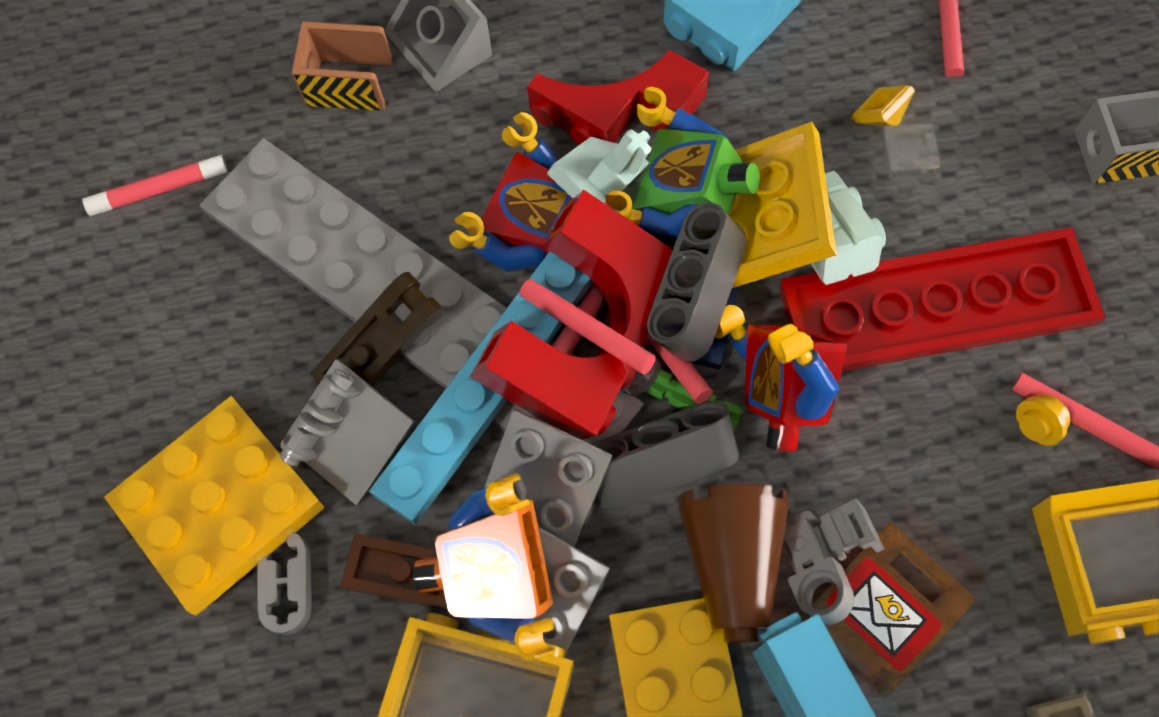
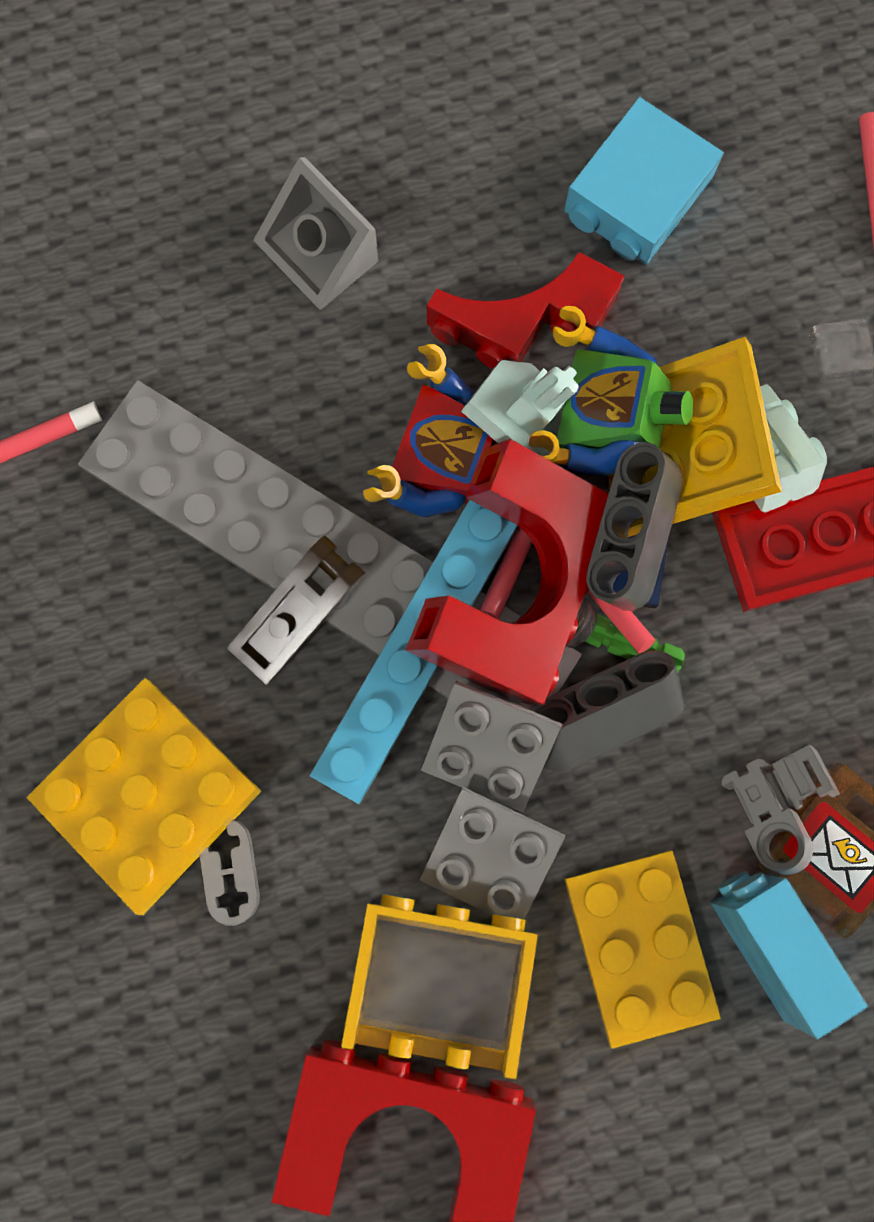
camera: 10 degrees left, 10 degrees up
light grey hinge [280,359,415,506] -> none
nougat piece [291,22,393,111] -> none
reddish brown plate [340,533,448,611] -> none
torso [414,473,555,661] -> none
coral bar [520,279,655,374] -> none
reddish brown cone [678,484,789,643] -> none
torso [715,305,847,452] -> none
yellow slope [851,85,915,129] -> none

